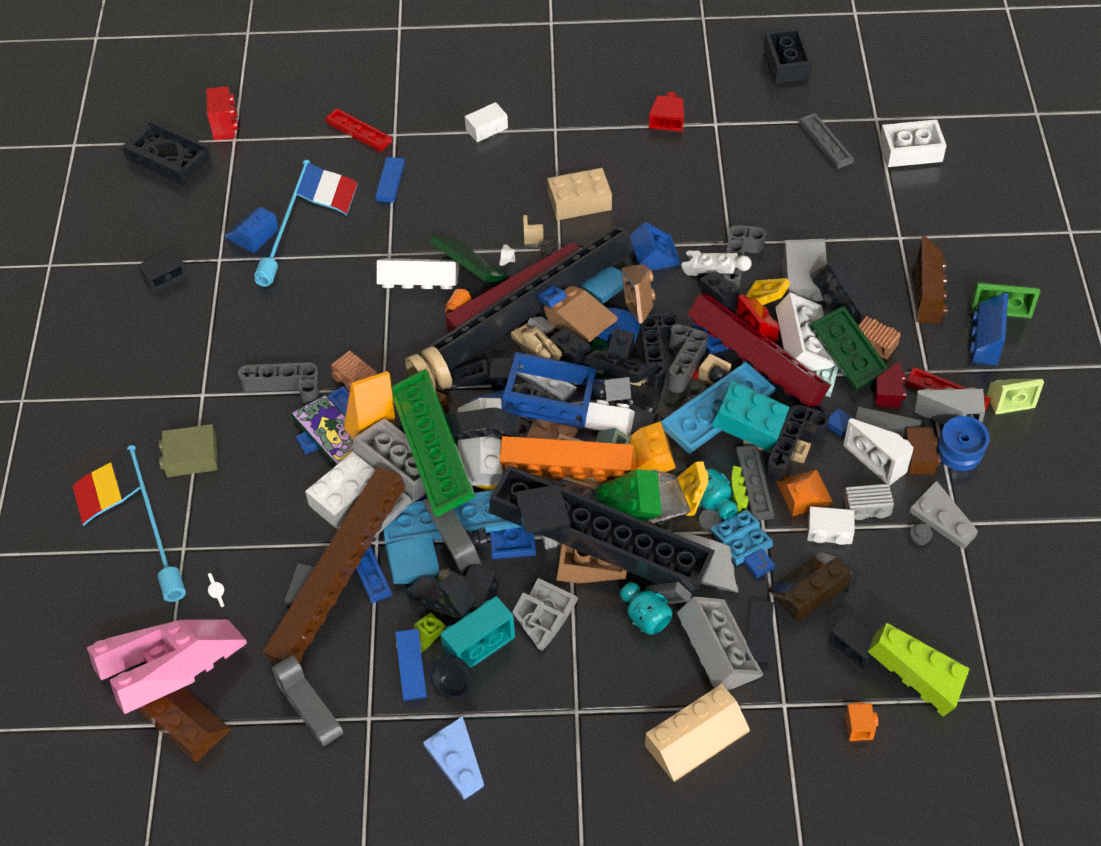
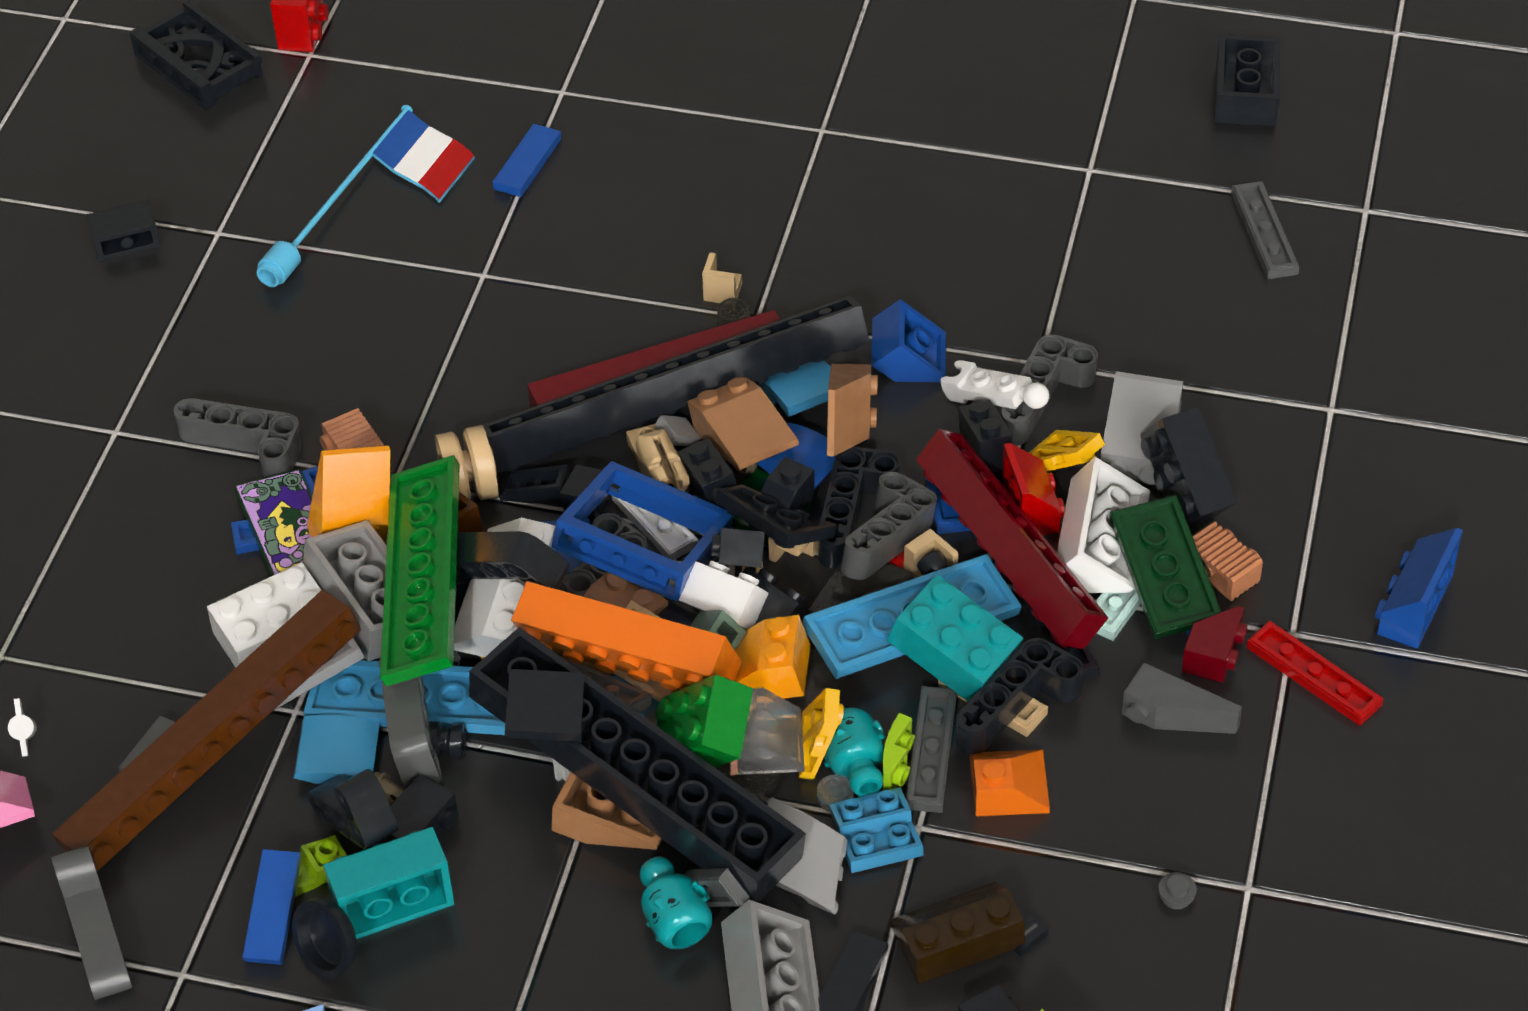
camera: 15 degrees right, 5 degrees down
olive brick [159,424,218,477] -> none
blue slope [225,207,279,253] -> none
red tile [325,108,392,152] -> none
blue tile [356,546,392,604] -> none
white slope [377,258,459,289] -> none
dark green tile [429,236,509,282] -> none
orange brick [445,289,472,314] -> none
white brick [465,102,508,142] -> none
blue tile [490,527,536,559] -> none
white piece [500,245,515,266] -> none
light grey slope [512,578,578,651] -> none
blue tile [538,285,566,308] -> none
tan brick [547,168,612,220] -> none
red torso [649,92,684,132] -> none
blue tile [744,549,775,579] -> none
white brick [807,507,854,545] -> none
blue tile [828,408,854,437] -> none
white slope [843,418,914,486] -> none
light grey brick [843,484,894,520] -> none
white brick [879,120,946,167] -> none
reddish brown brick [904,427,941,475] -> none
light grey wing [910,481,978,550] -> none
light grey slope [915,387,985,425] -> none
reddish brown slope [916,236,947,324] -> none
blue wheel [936,416,990,471] -> none
bright green slope [971,282,1040,318] -> none
yellowish green slope [987,379,1044,414] -> none

